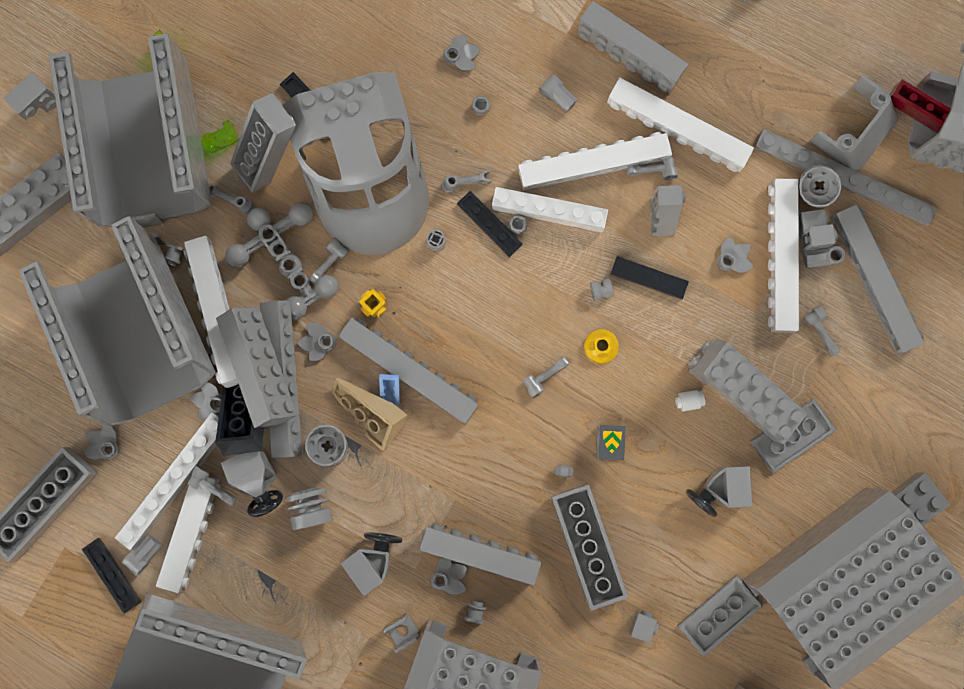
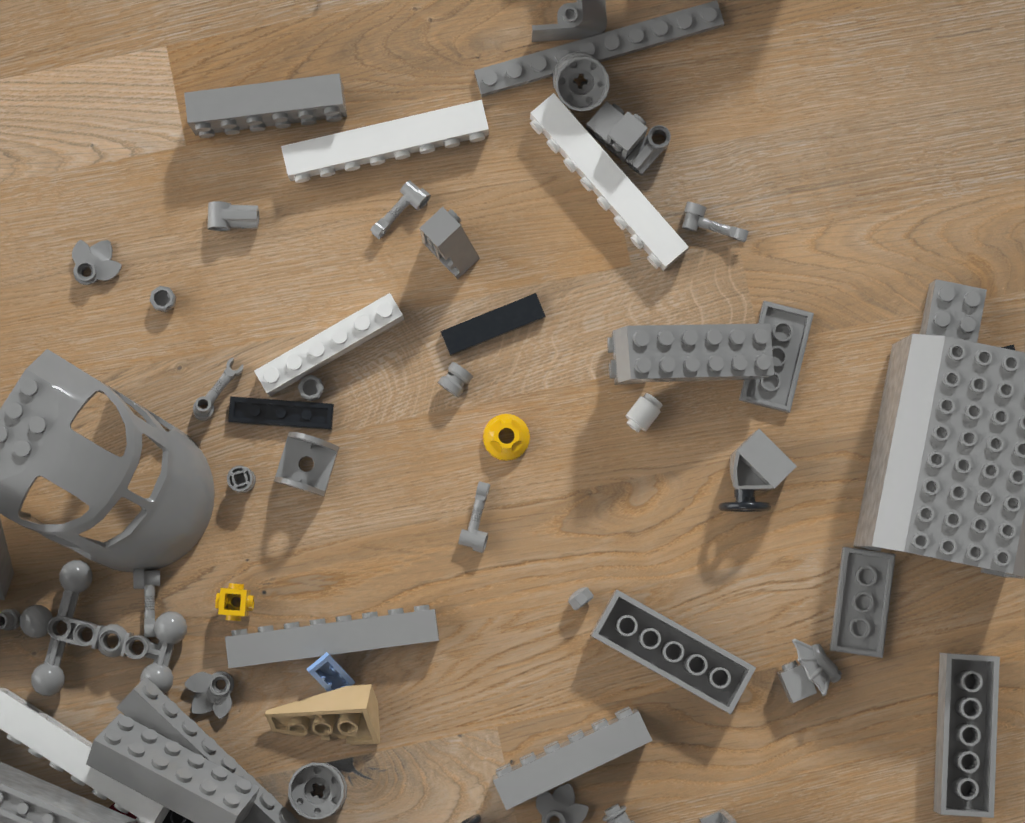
camera: 50 degrees left, 0 degrees up
white brick [518,132,672,191] -> none
piece [596,425,626,460] -> none
light grey plate [717,237,753,273] -> none
light grey brick [831,205,924,354] -> none
none -> light grey hose [274,432,340,497]
none -> light grey arm [792,639,842,696]

